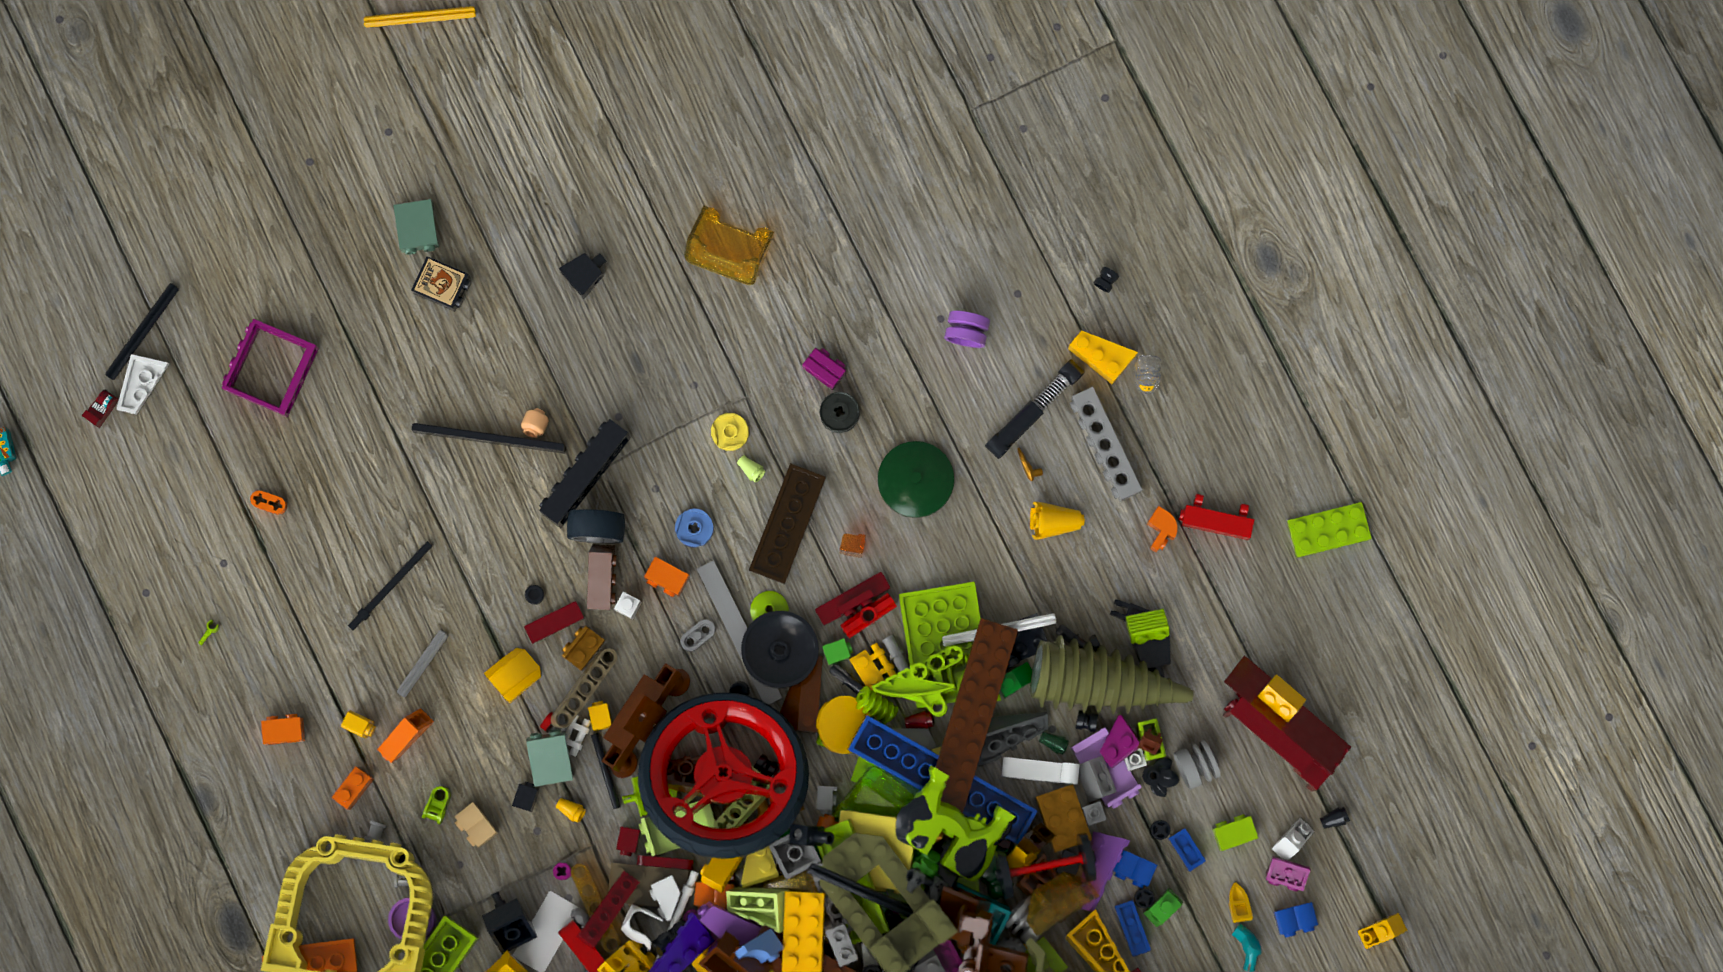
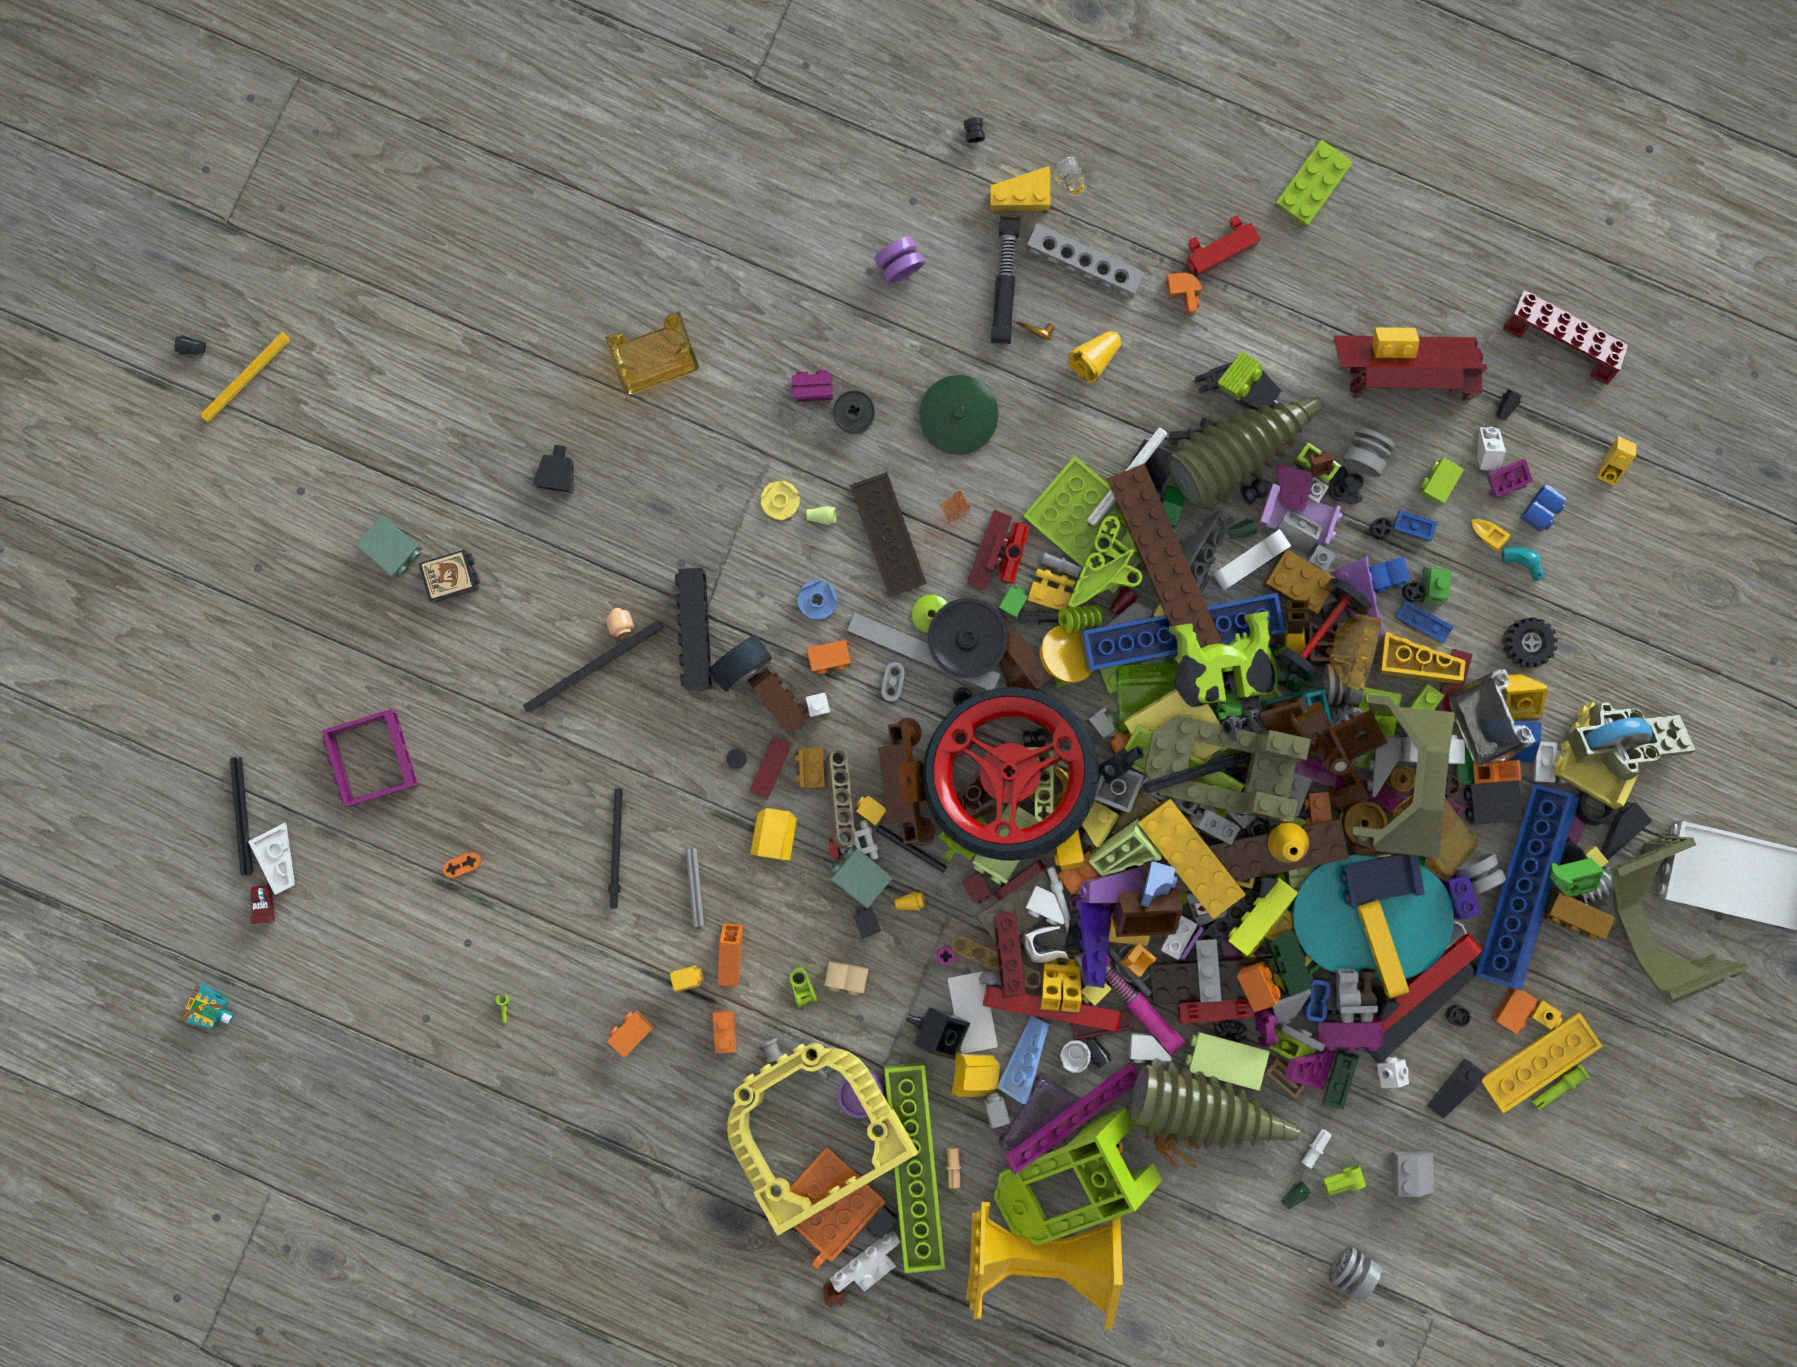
camera: 40 degrees left, 5 degrees up
none -> bracket [1503,290,1628,385]

